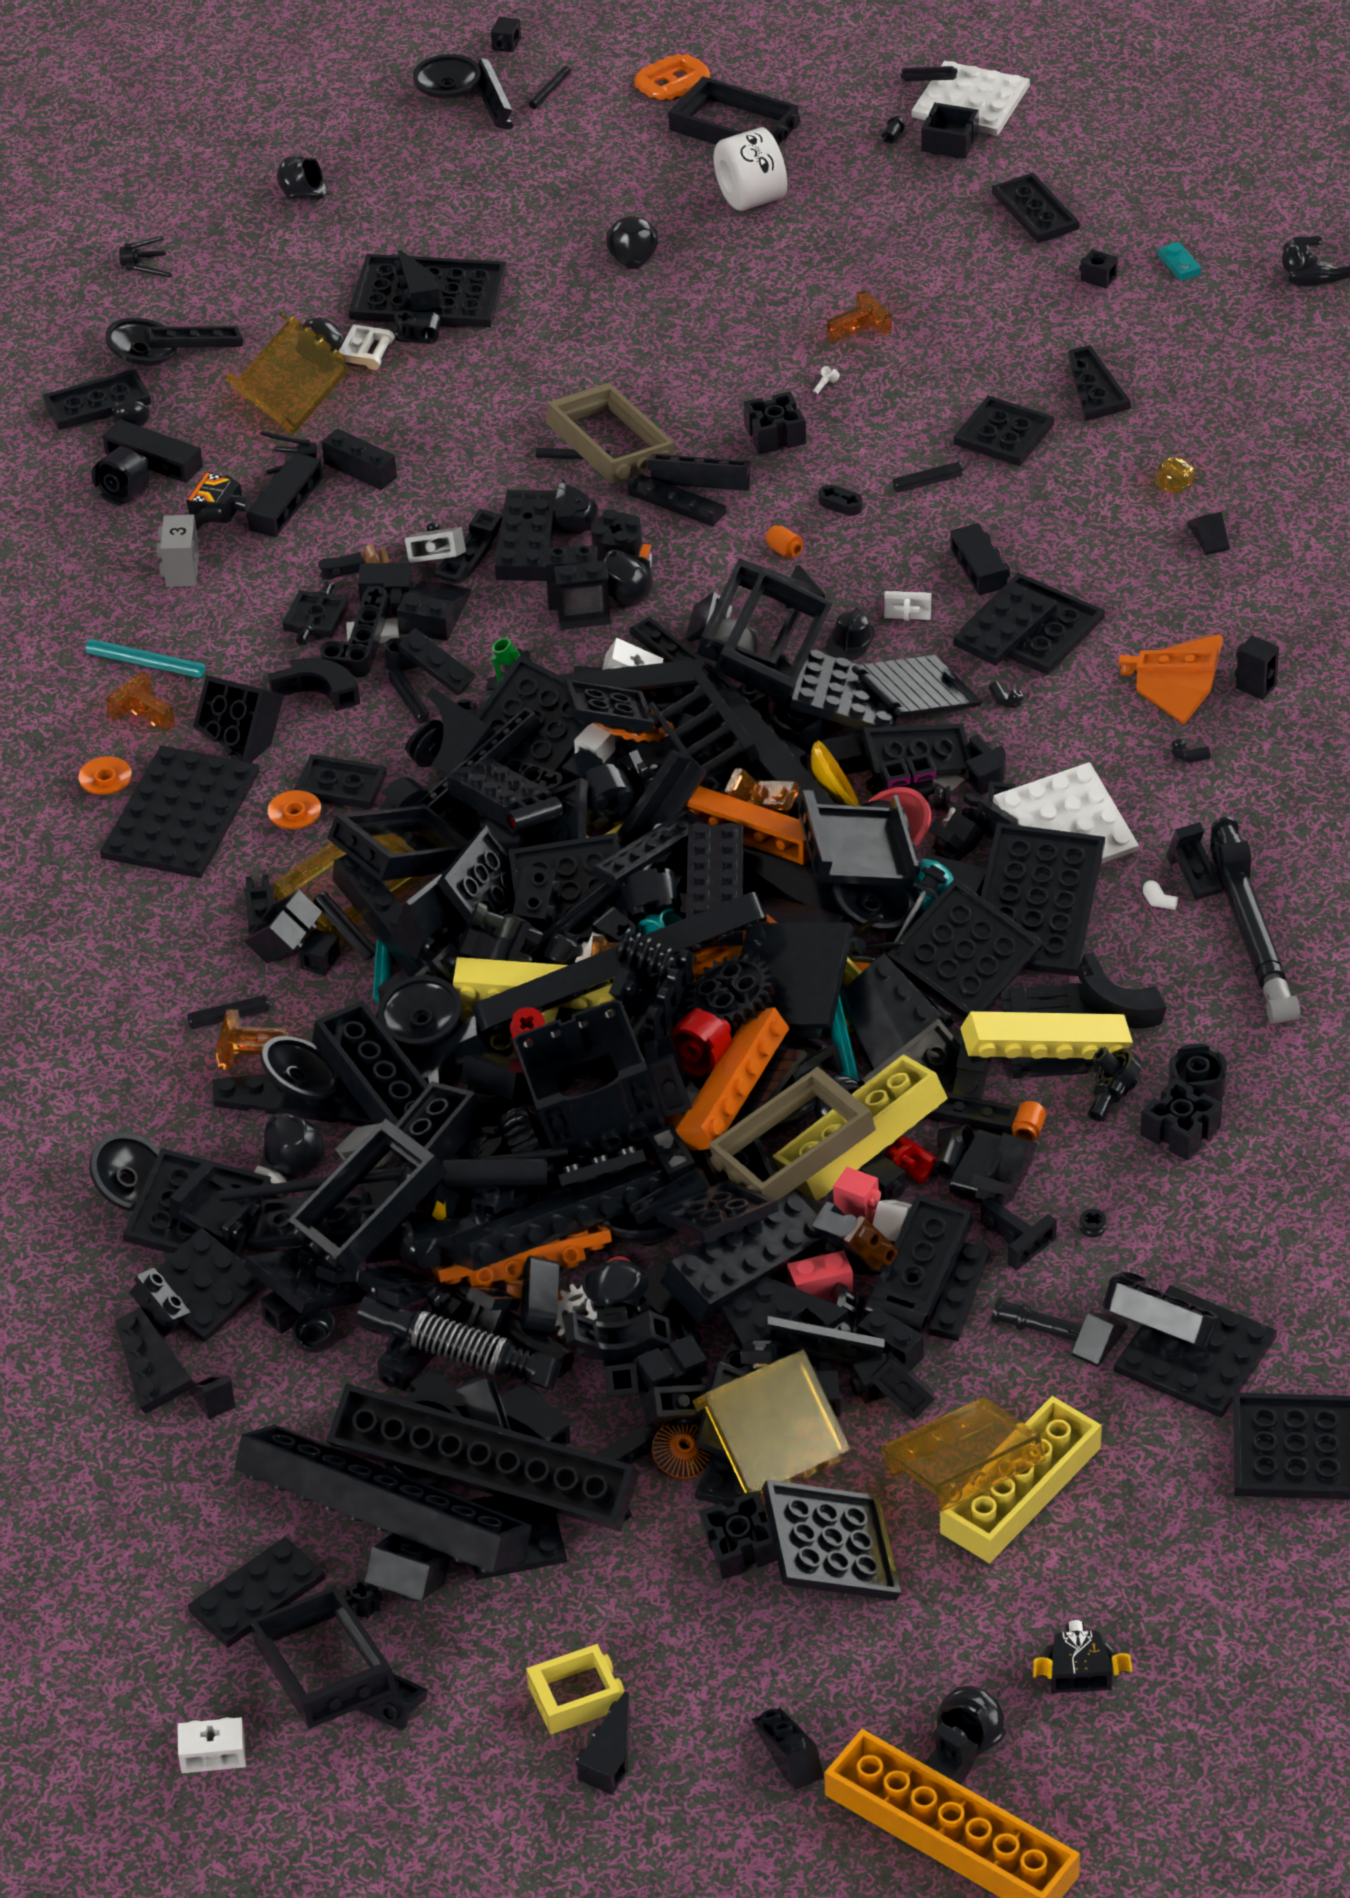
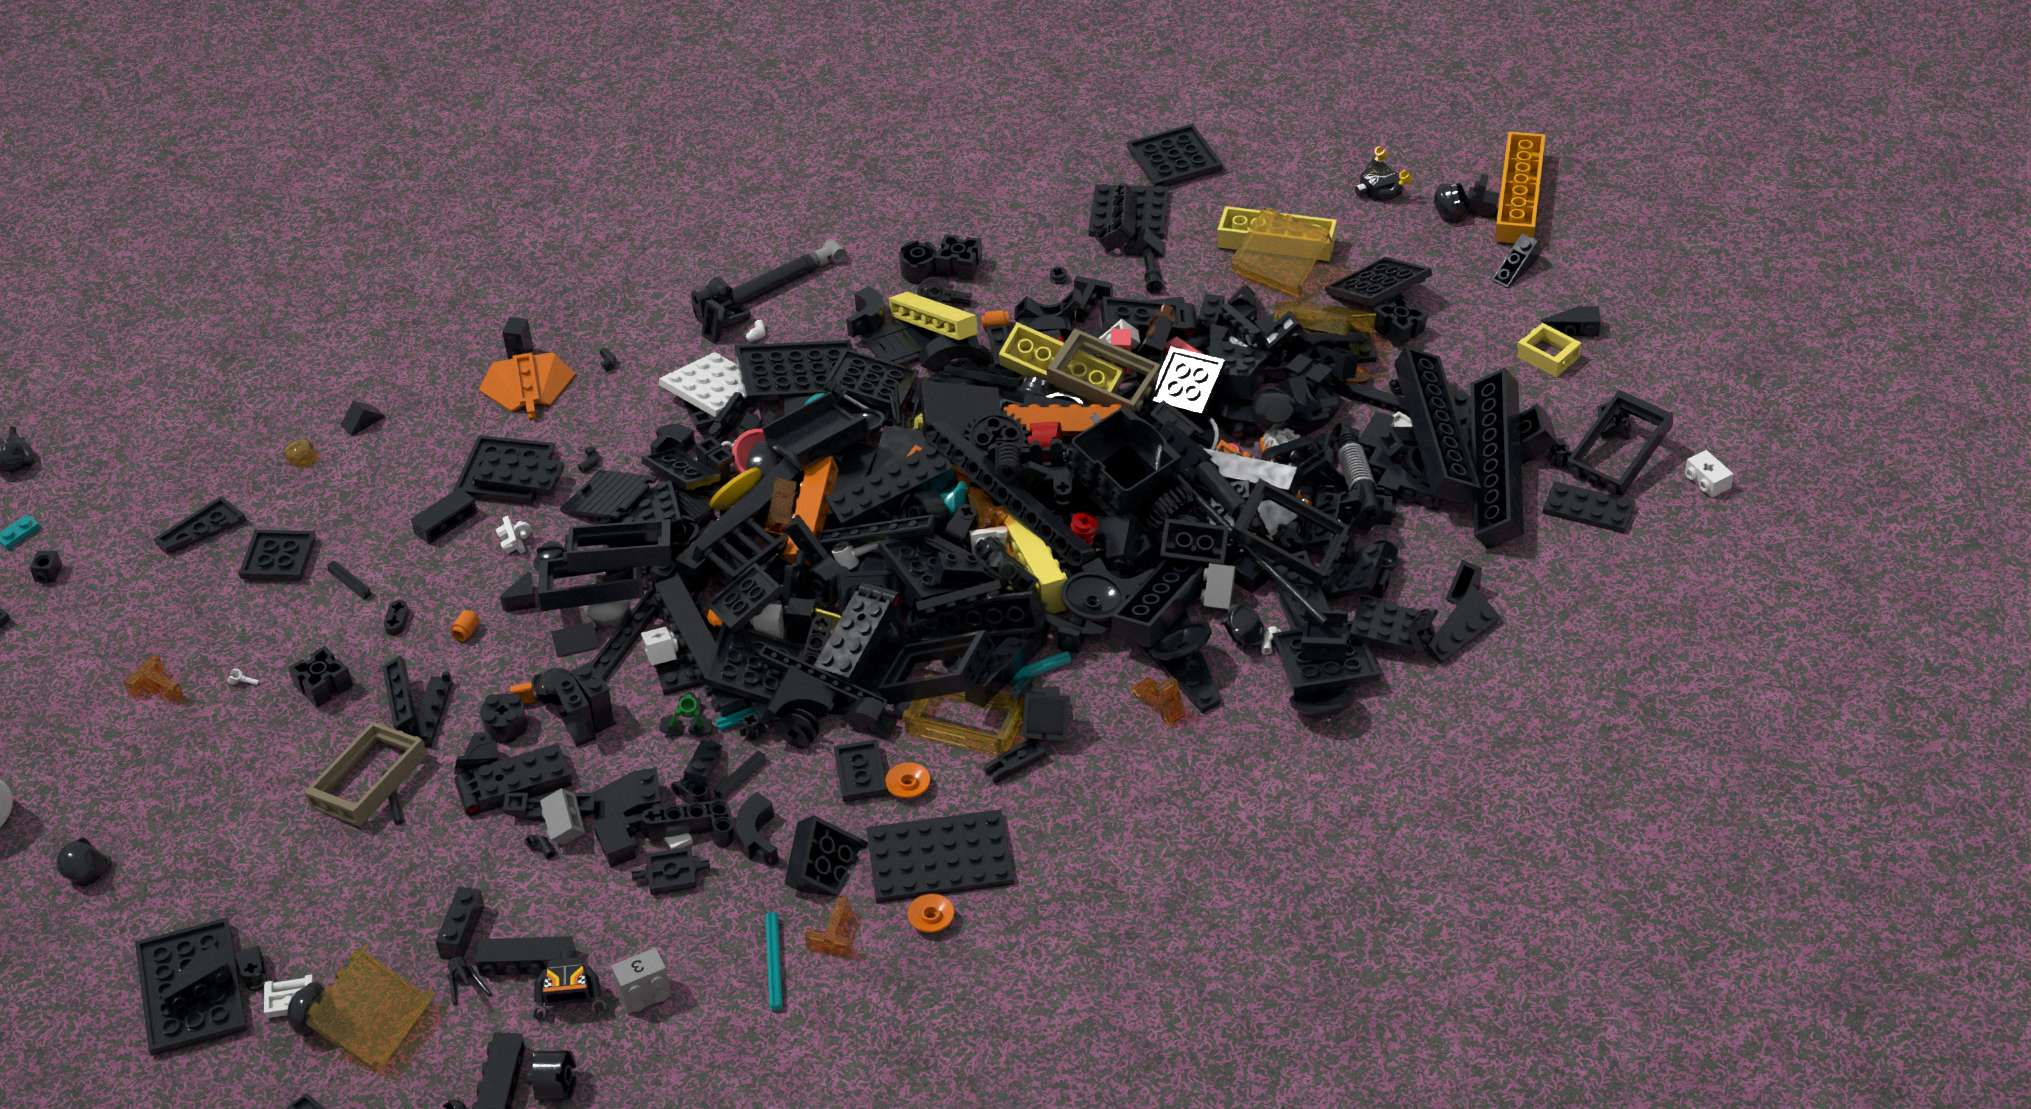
camera: 115 degrees left, 0 degrees up
black axle [187,995,269,1029] -> none
black piece [318,543,390,580] -> none

